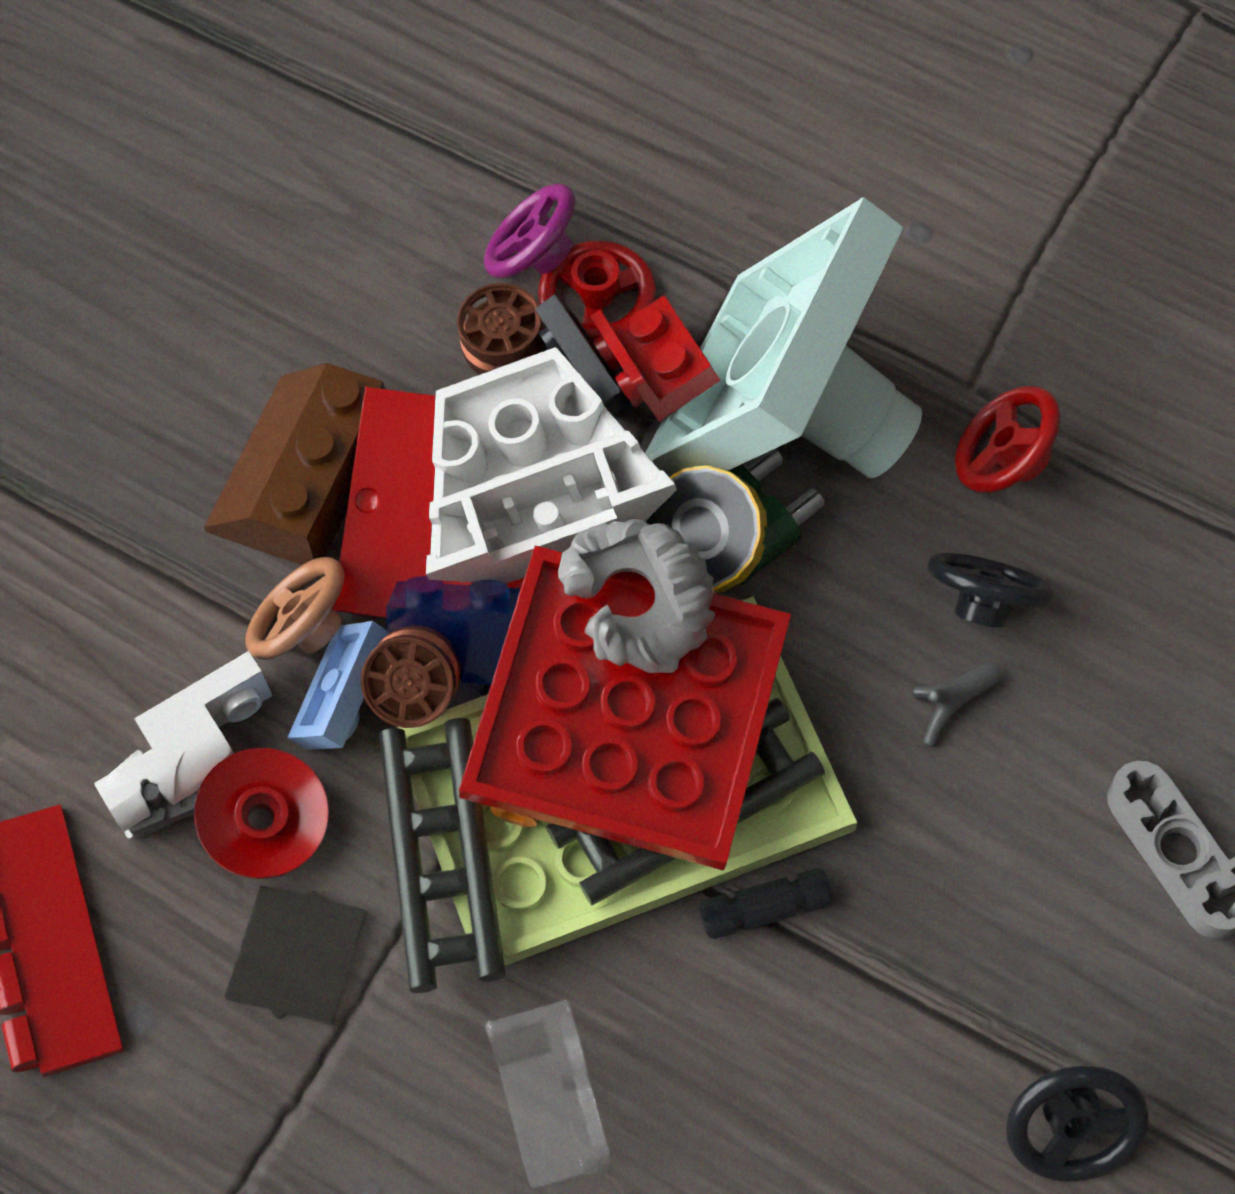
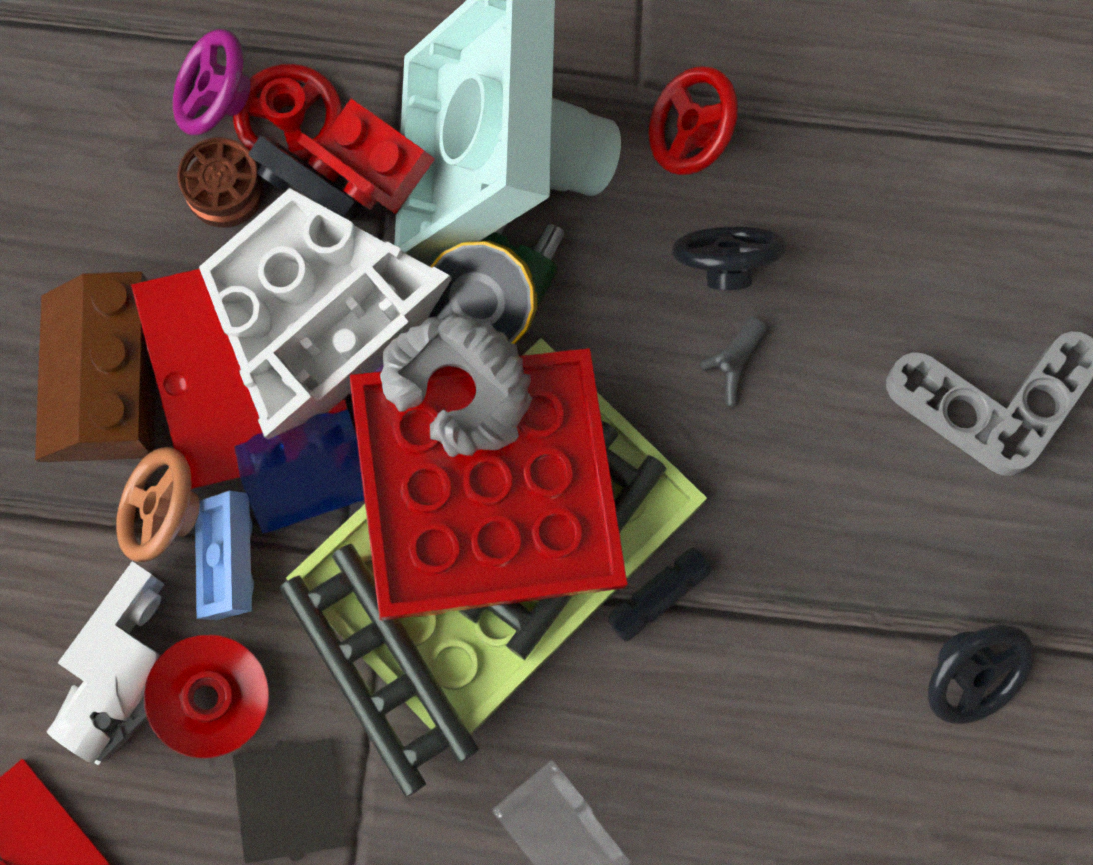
camera: 30 degrees left, 10 degrees up
copper wheel [361,625,462,728] -> none

